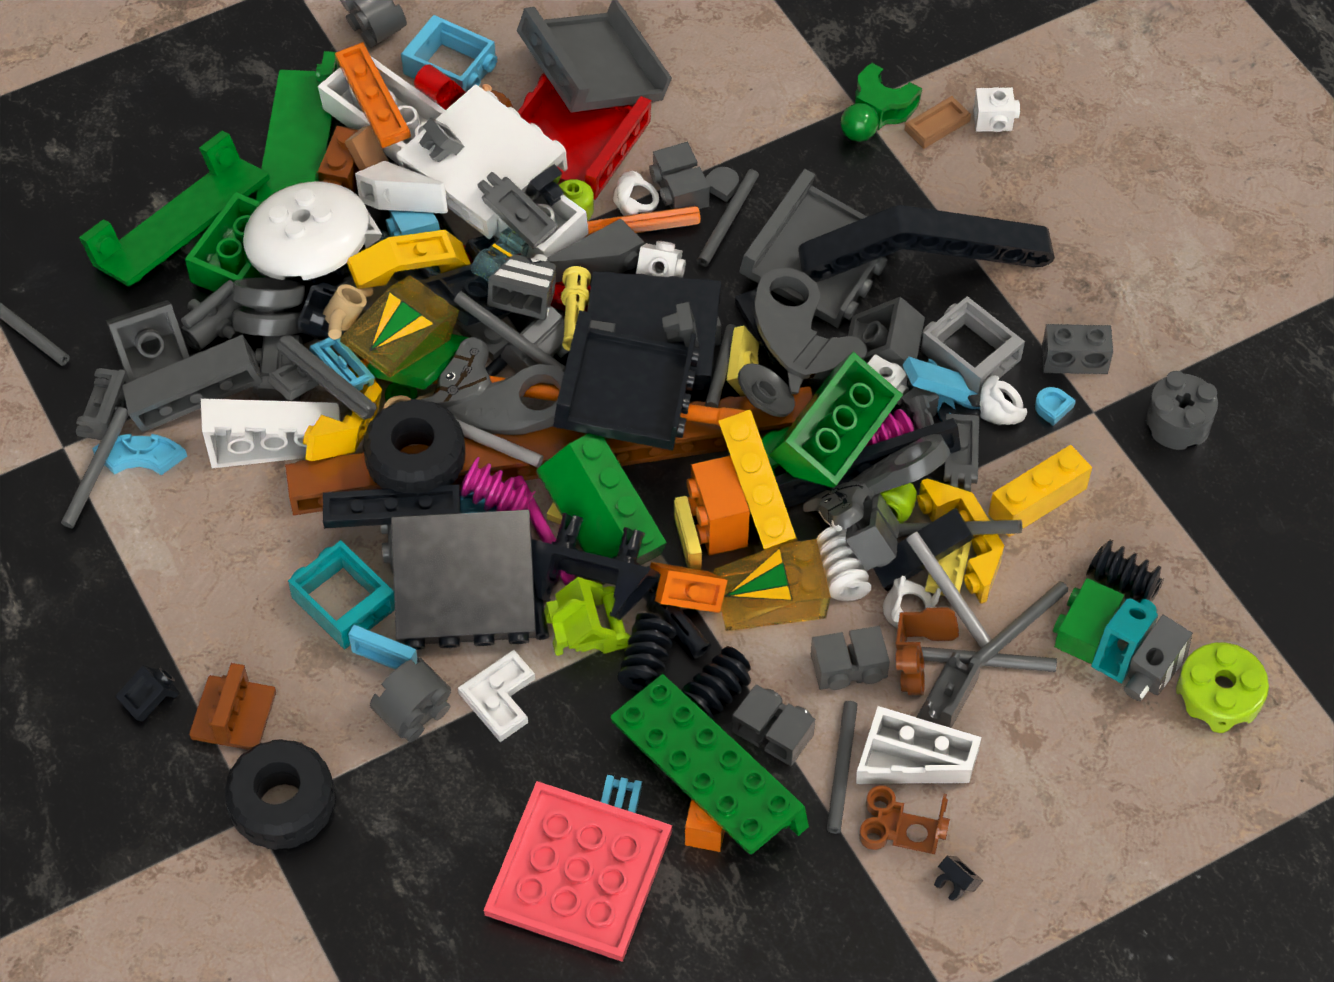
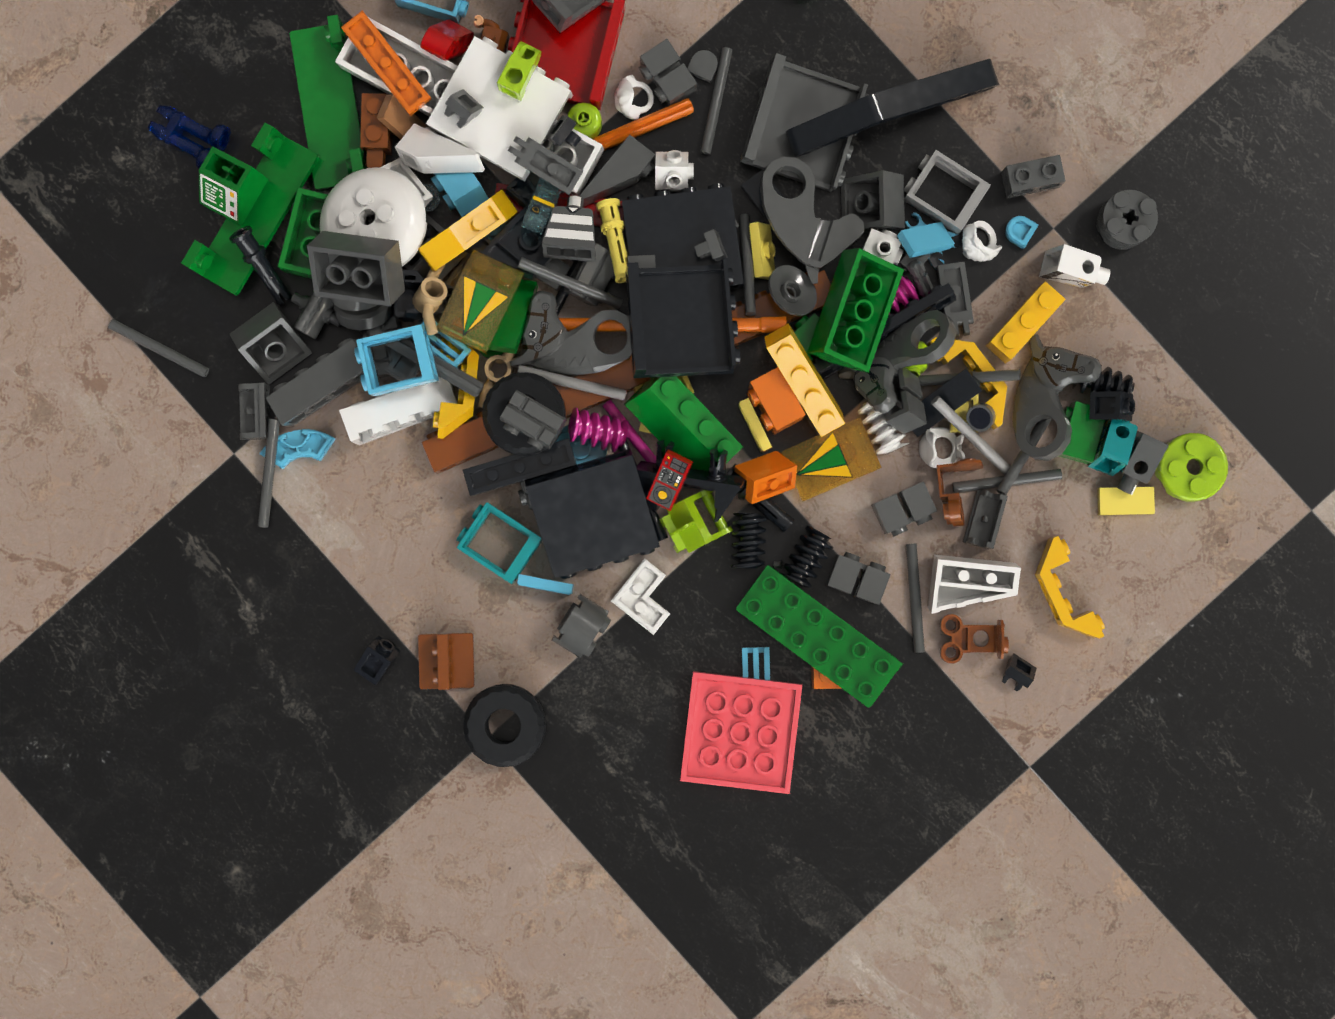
camera: 10 degrees left, 30 degrees up
none -> clear blue piece [148,105,231,169]
none -> green slope [199,146,269,226]
none -> black pin [229,226,292,305]
none -> dark grey brick [307,231,405,307]
none -> medium azure window [354,324,439,396]
none -> lime leg [497,41,542,101]
none -> dark grey brick [500,390,567,450]
none -> tile [646,449,693,511]
none -> tile [966,403,996,432]
none -> dark grey animal [1012,334,1102,461]
none -> yellow slope [1035,536,1105,639]
none -> white torso [1039,244,1110,287]
none -> black bracket [1089,391,1135,421]
none -> light yellow tile [1098,487,1155,515]

